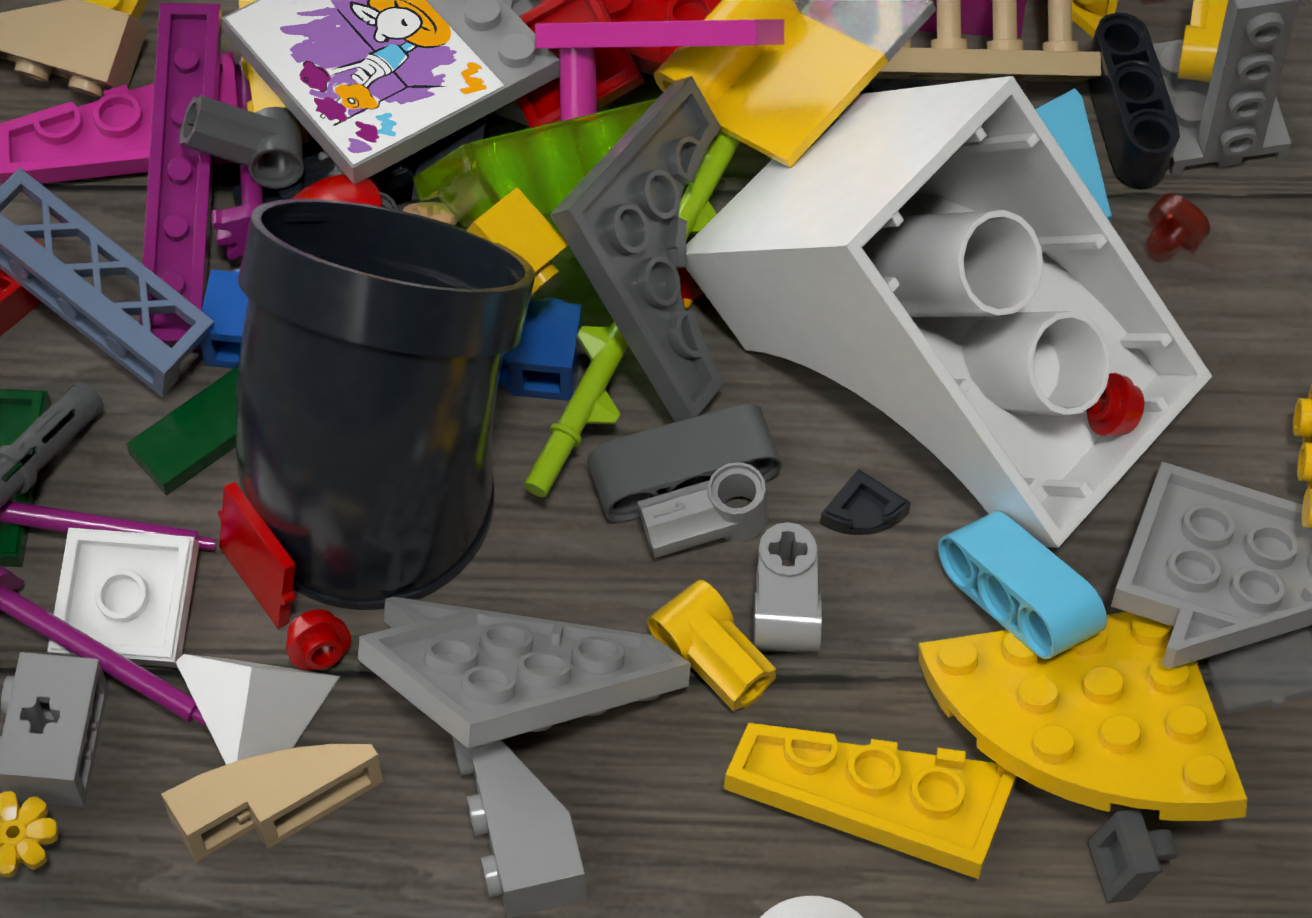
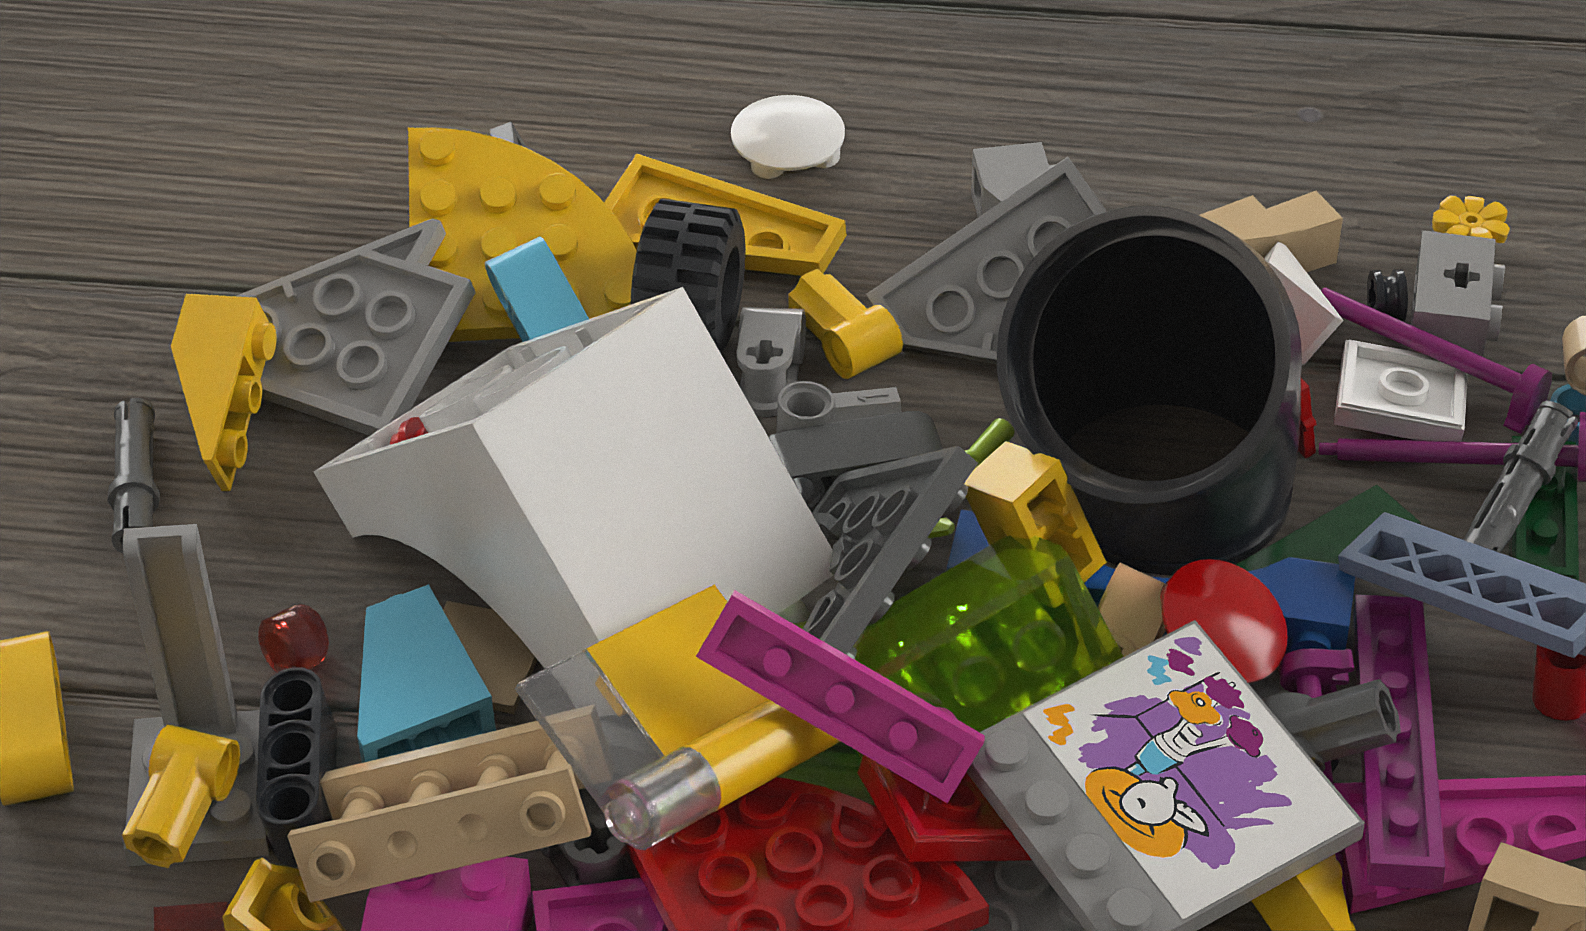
camera: 175 degrees left, 15 degrees down
none -> black tyre [630,199,746,353]
none -> black bush [1367,269,1408,322]

